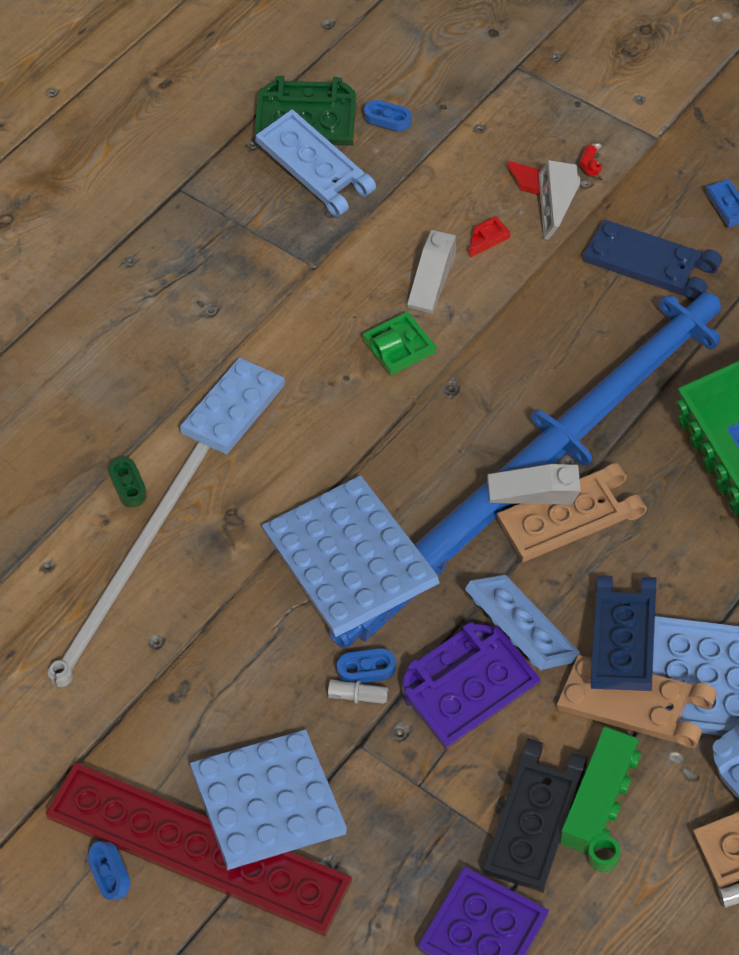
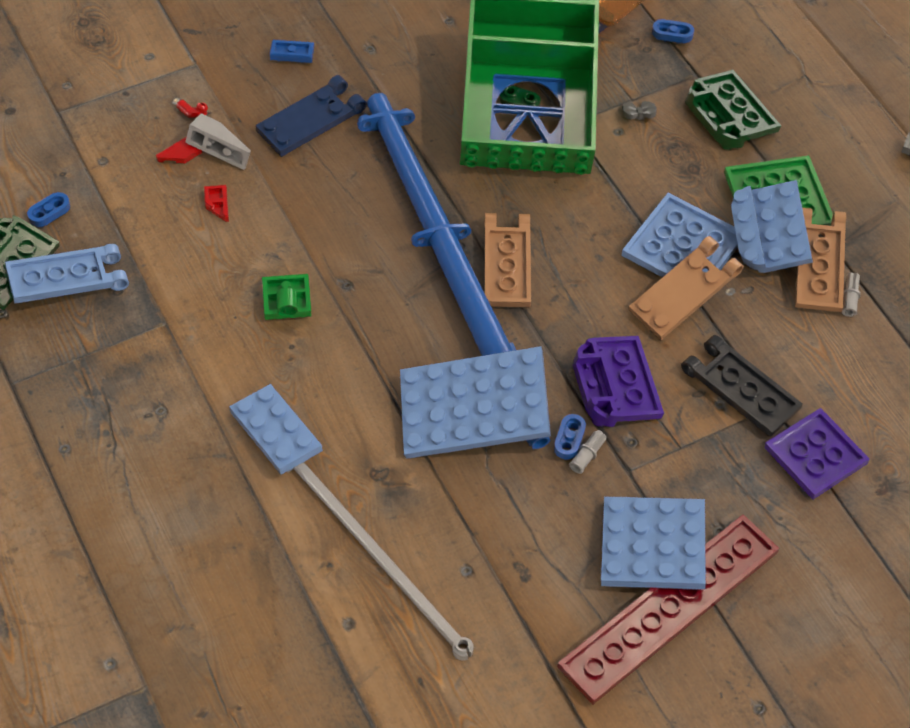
camera: 70 degrees left, 0 degrees up
blue plate [88,841,130,900] -> none
dark green plate [108,457,147,507] -> none
light grey slope [407,230,456,313] -> none
medium blue plate [465,575,581,670] -> none
light grey slope [487,464,581,505] -> none
green hinge [561,727,642,872] -> none
dark blue hinge [591,575,657,691] -> none

